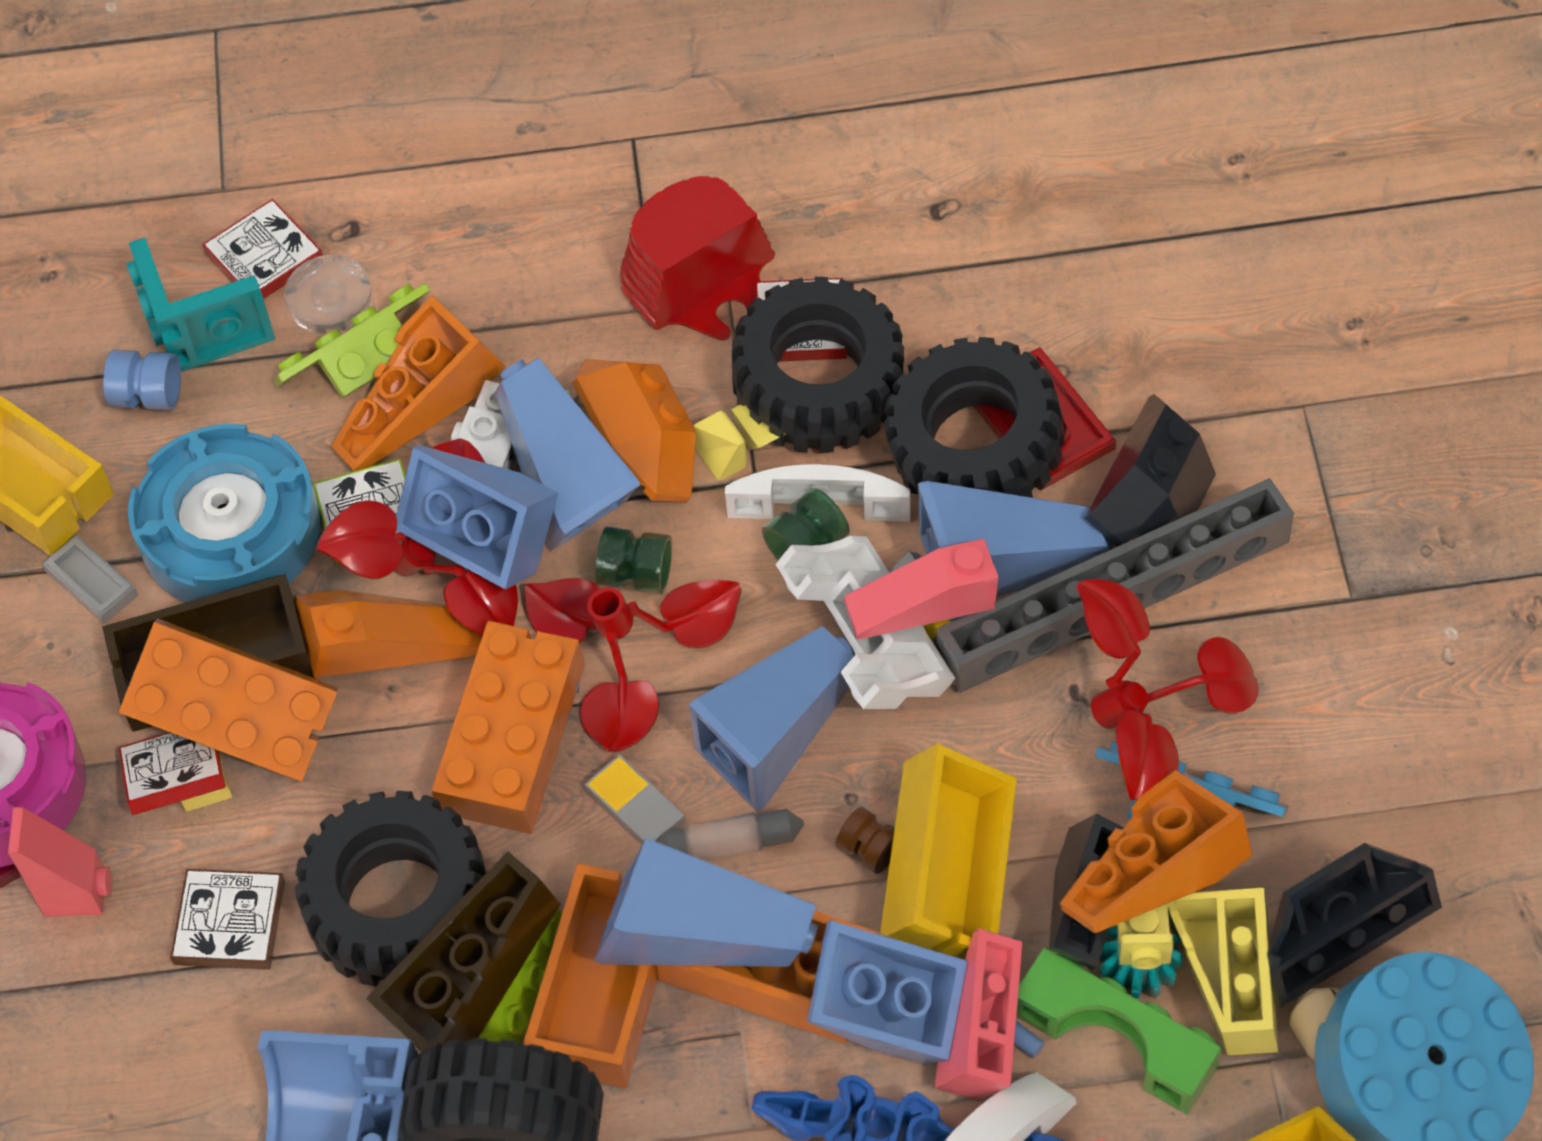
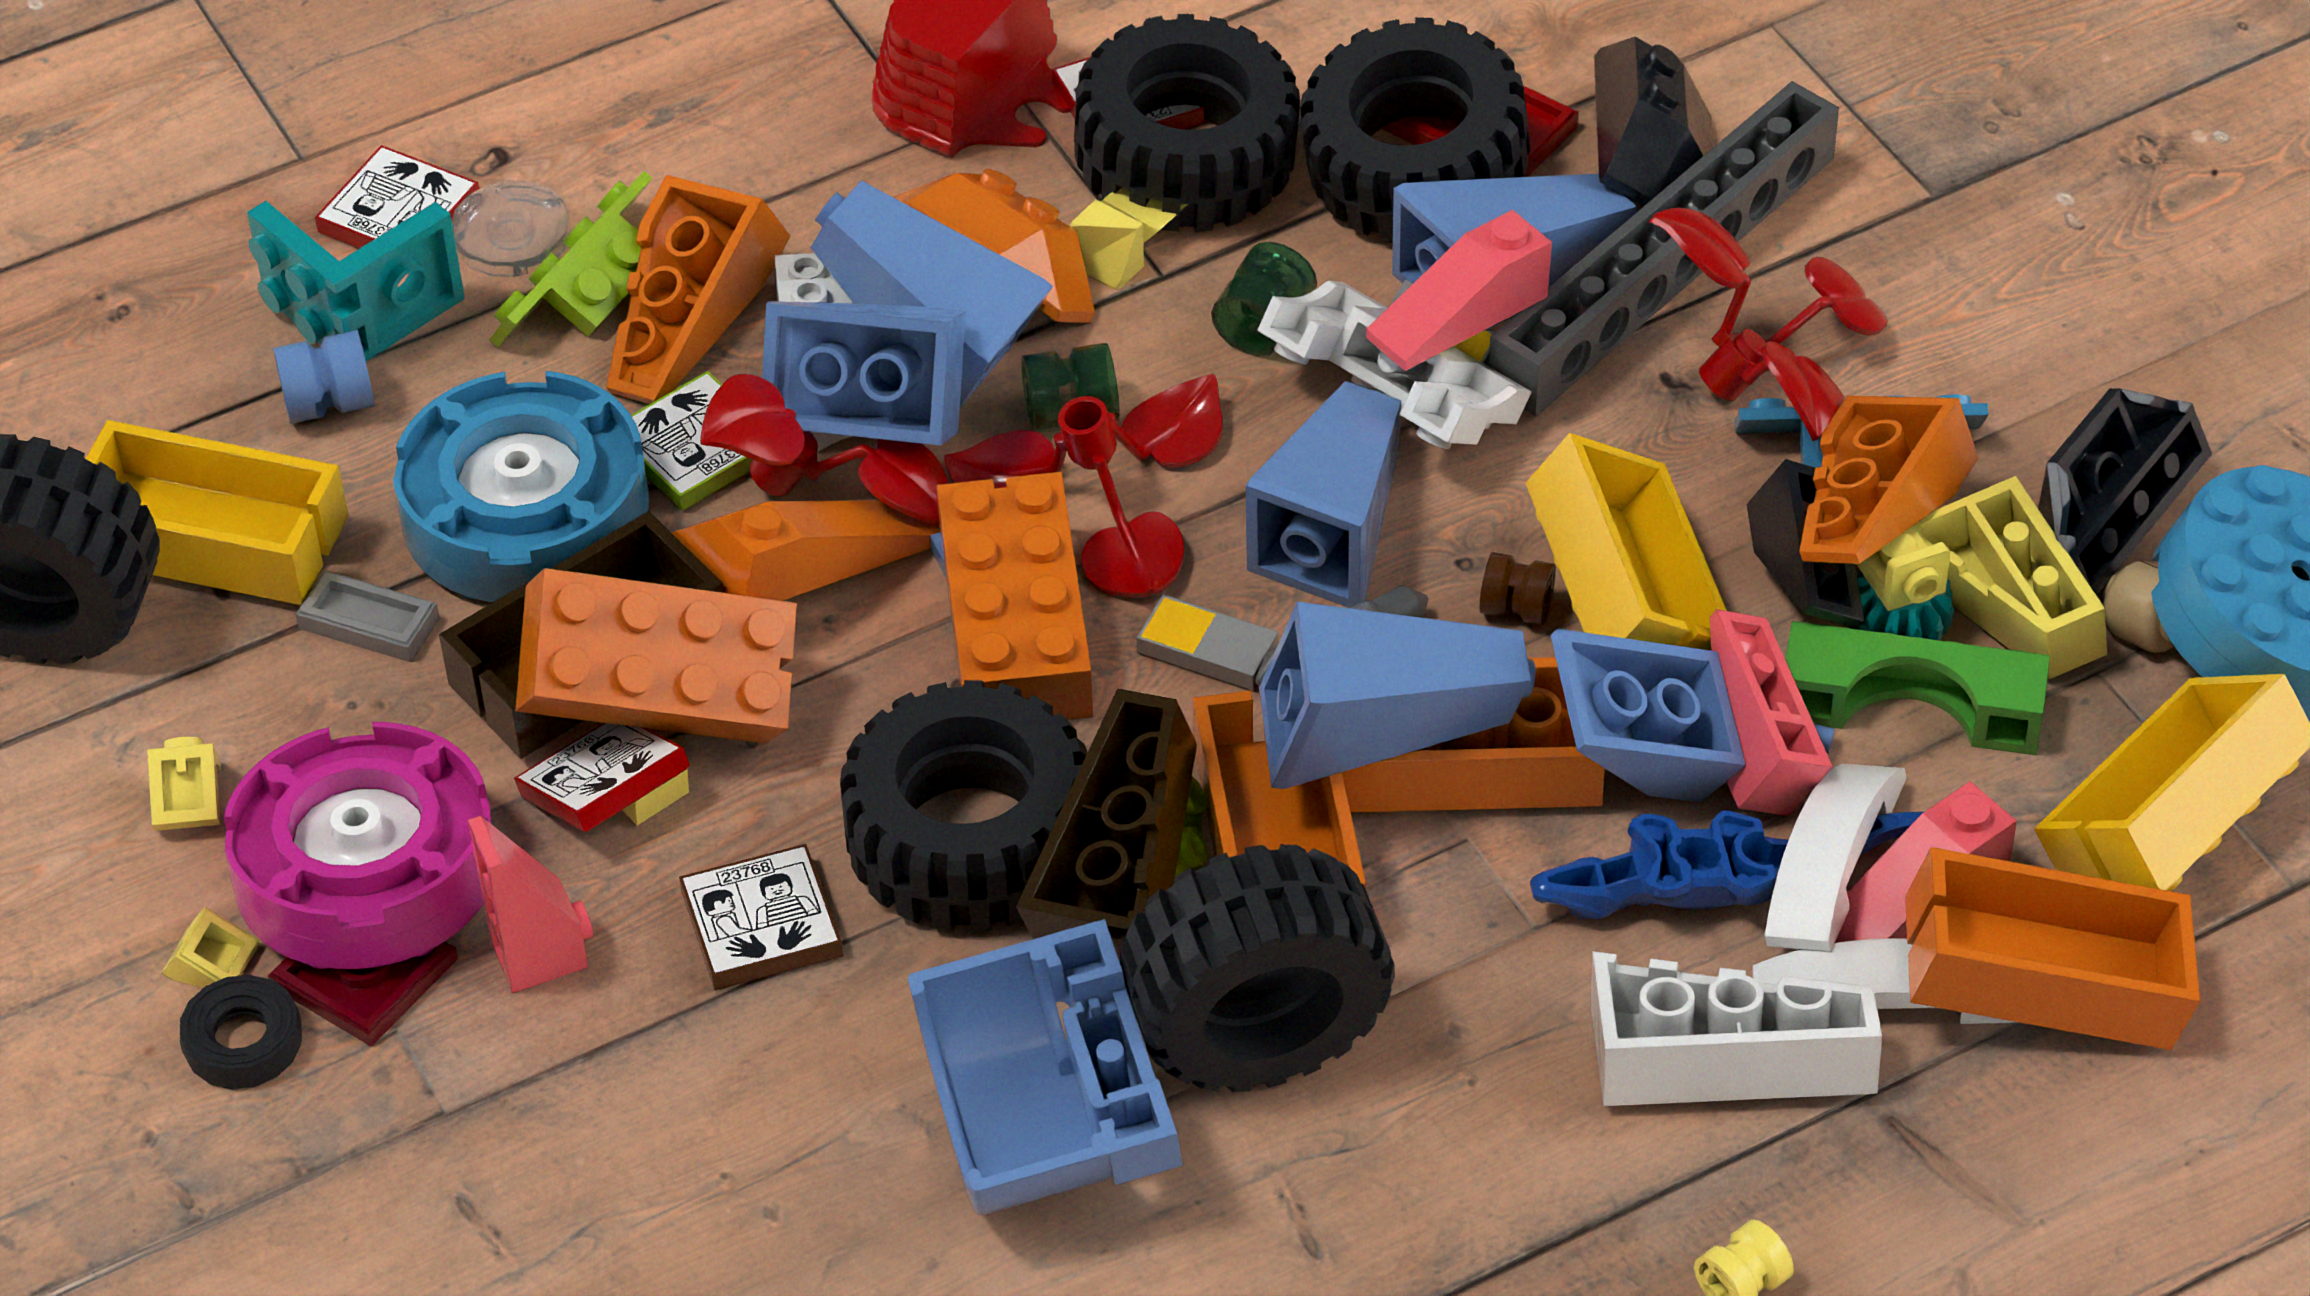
camera: 25 degrees left, 10 degrees down
white slope [725,464,911,522] -> none

